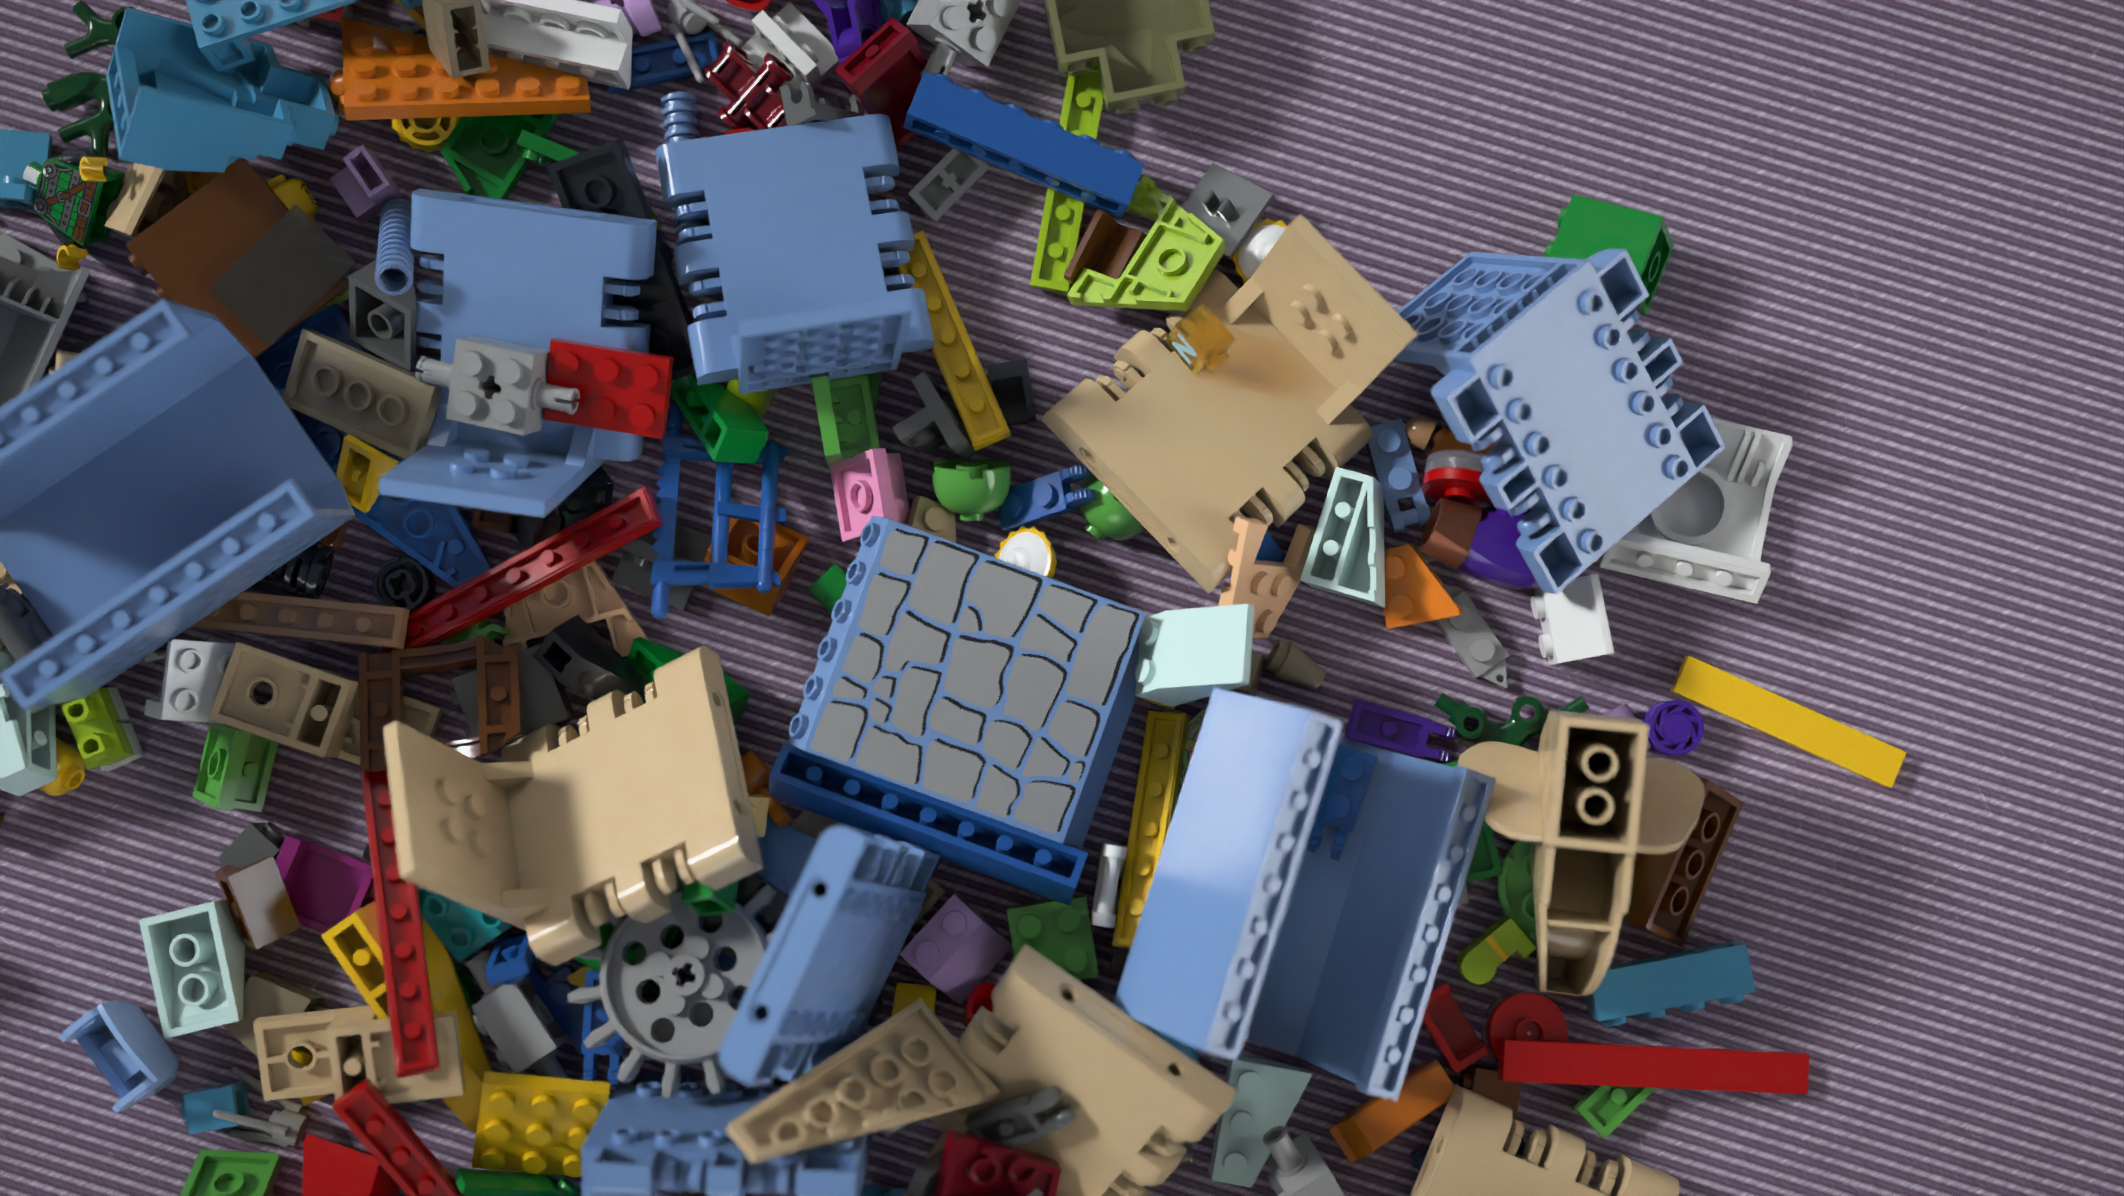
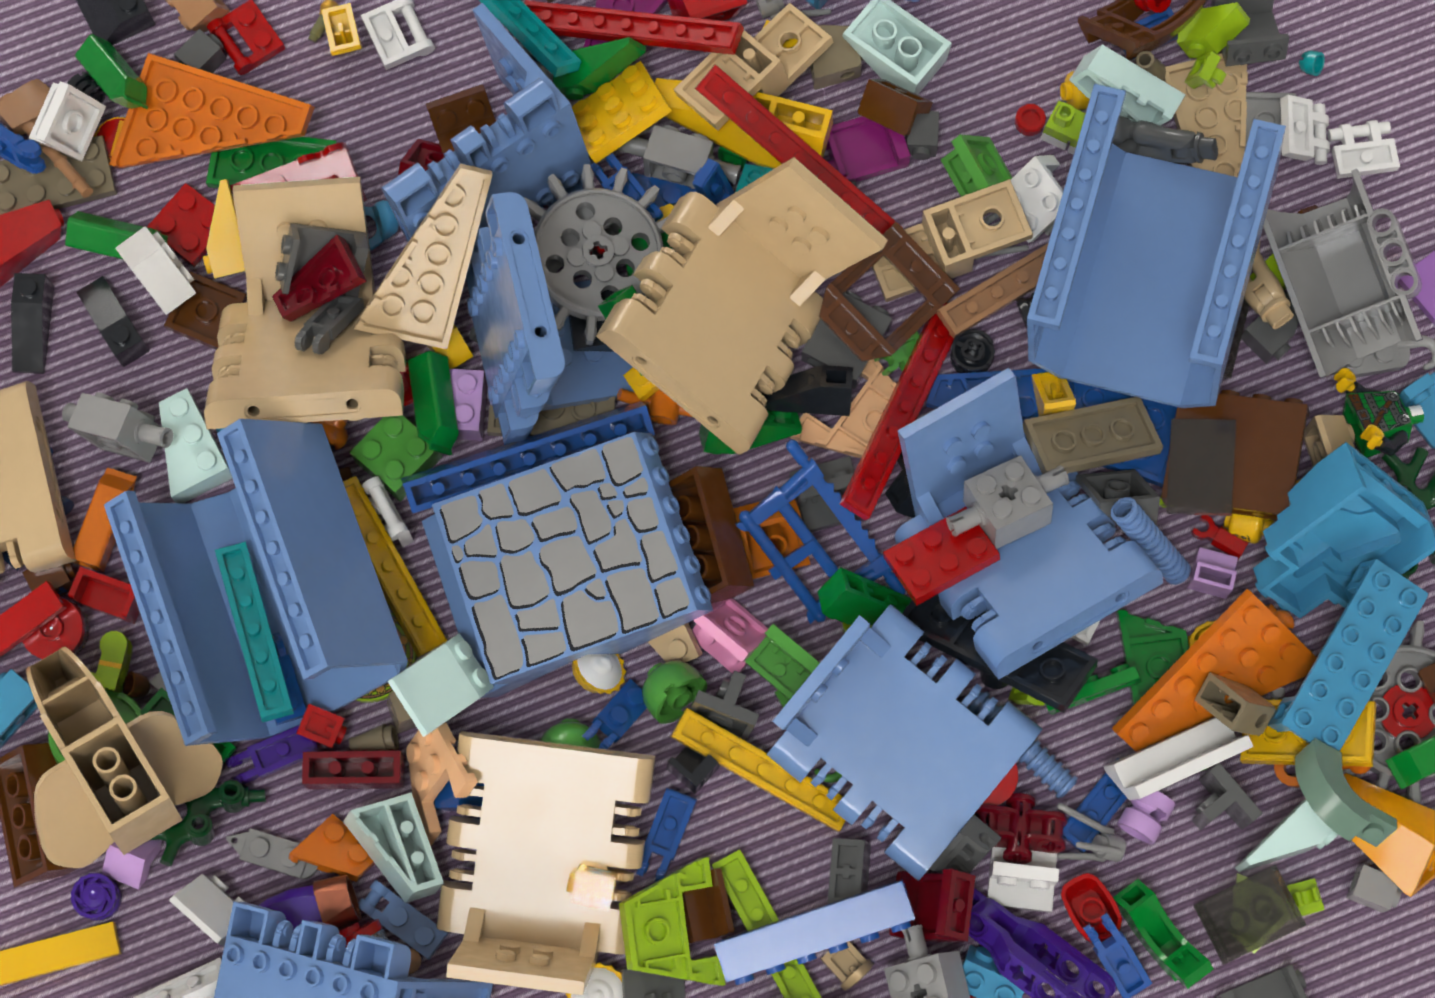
camera: 145 degrees right, 10 degrees down
none -> reddish brown hinge [123,671,150,698]
none -> teal plate [215,541,294,723]
none -> red bracket [296,704,347,748]
none -> dark red brick [302,751,405,790]
none -> green piece [408,351,459,456]
none -> blue hinge [636,788,697,882]
none -> reddish brown slope [668,466,754,603]
none -> tan tile [820,941,874,991]
none -> red tile [1015,104,1046,136]
none -> red bar [1191,514,1249,560]

